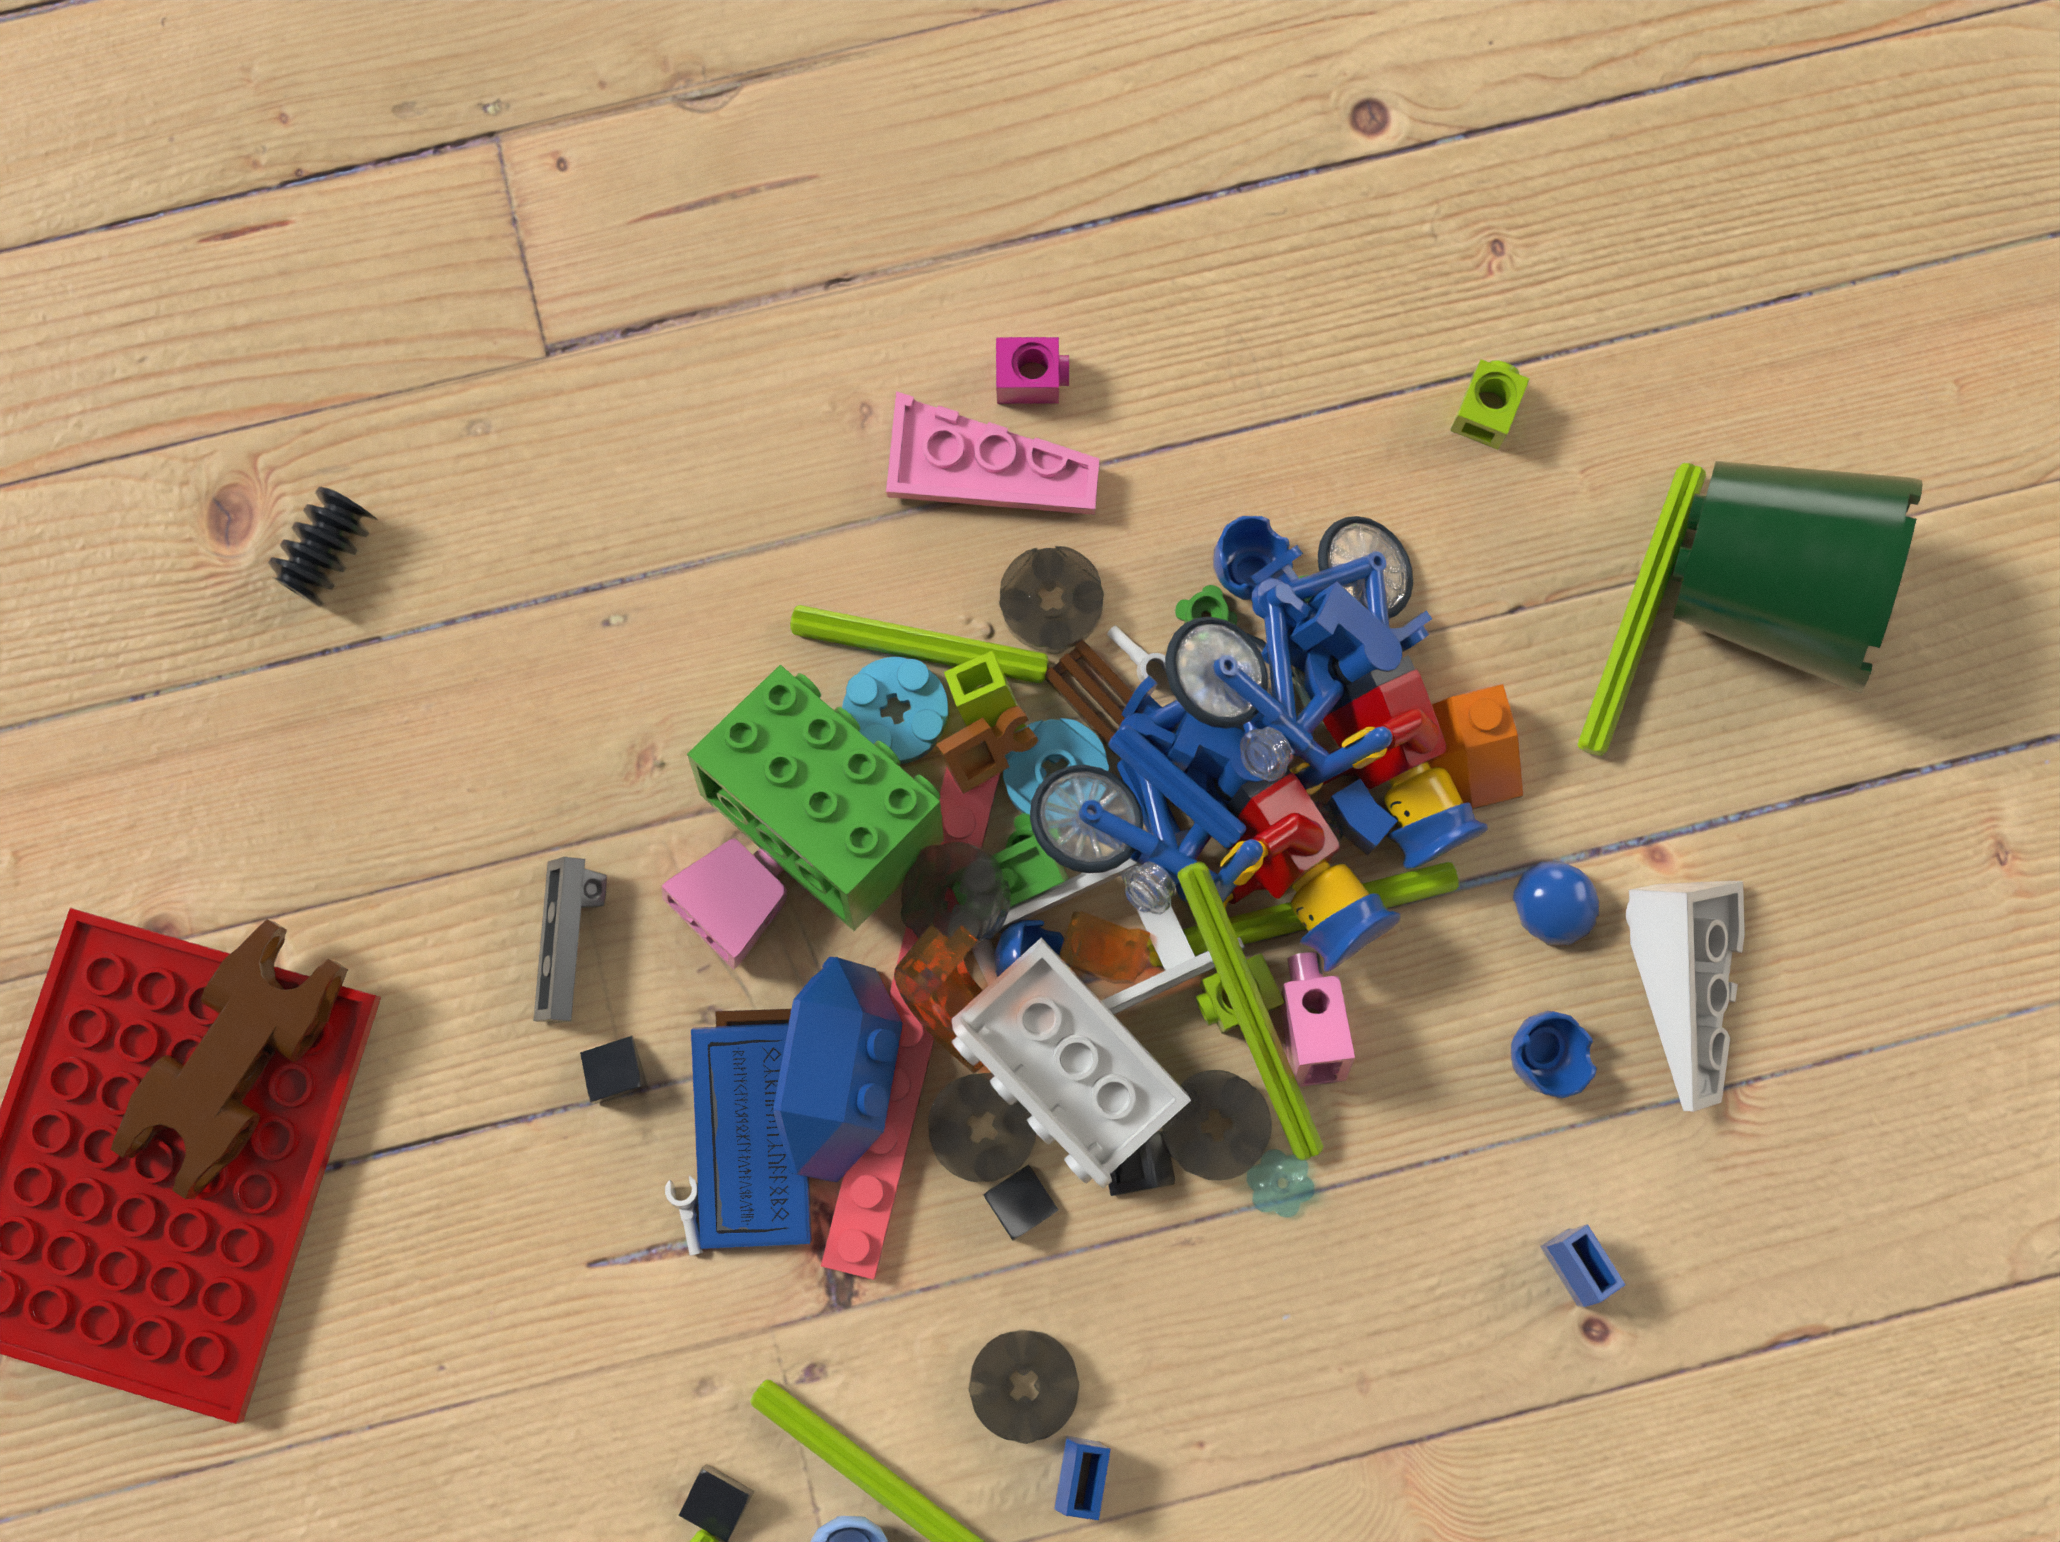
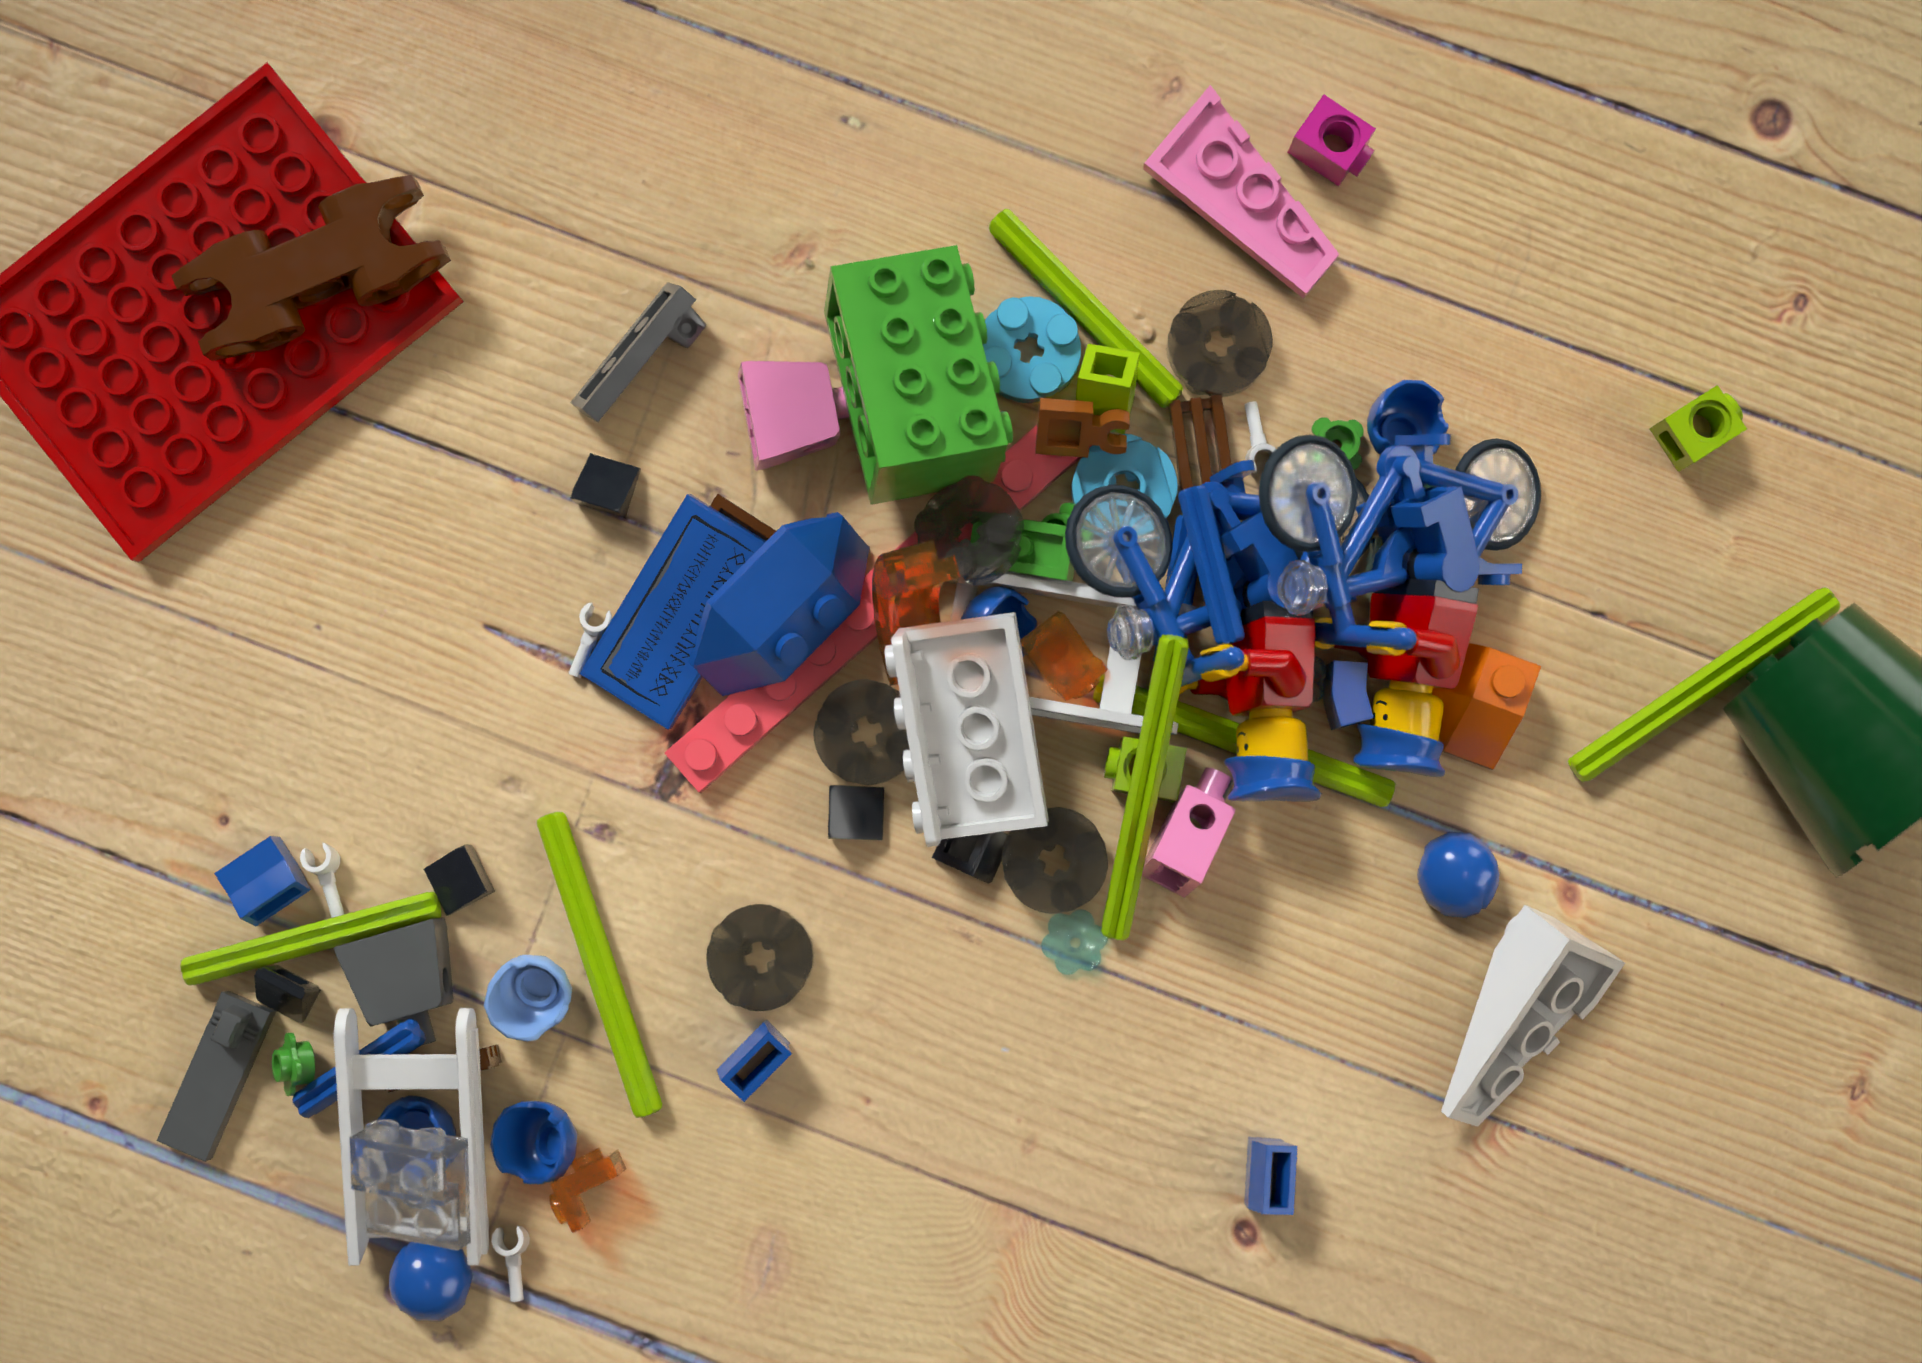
camera: 40 degrees right, 5 degrees up
blue hair [1511,1010,1597,1099] -> none

